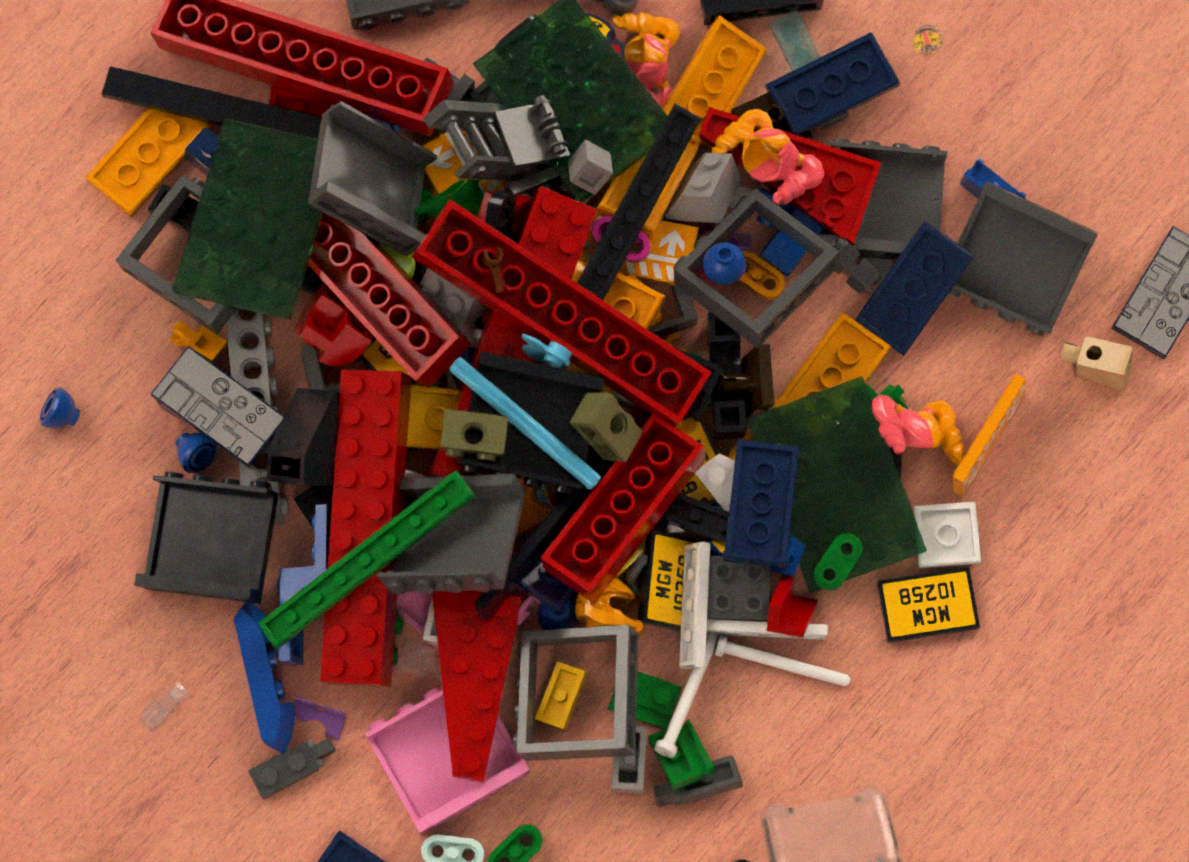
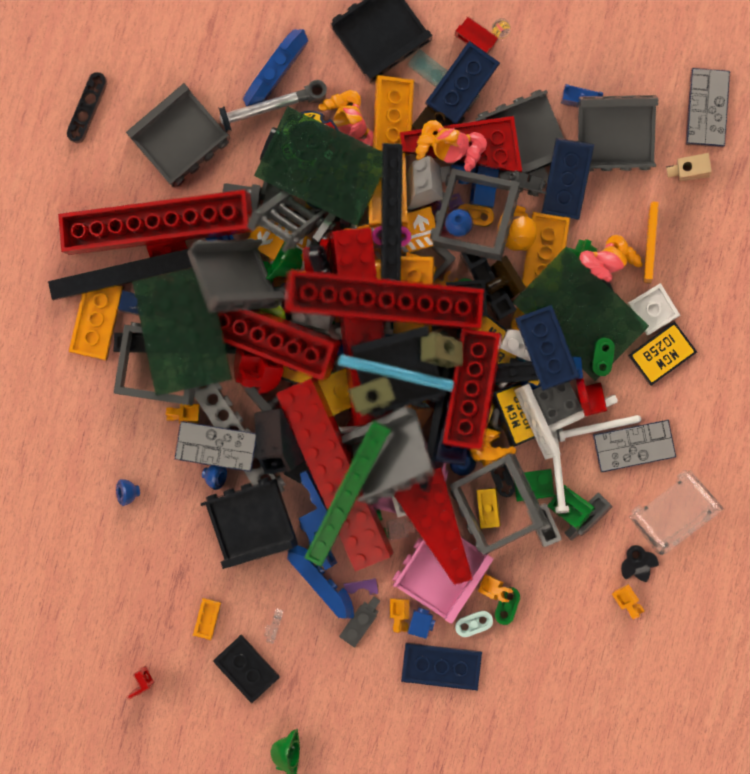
camera: 25 degrees left, 10 degrees up
reddish brown hand [483,247,504,293] -> none
hinge [494,95,570,167] -> none
medium azure plate [521,333,572,370] -> none
light grey panel [568,139,613,195] -> none
none -> light orange plate [193,598,222,640]
none -> black tile [213,634,280,704]
none -> light orange plate [390,598,409,633]
none -> blue brick [408,607,435,639]
none -> red panel [454,16,498,54]
none -> light orange plate [478,574,513,602]
none -> black beam [491,464,515,497]
none -> light orange helmet [497,205,537,251]
none -> light grey tile [593,420,676,472]

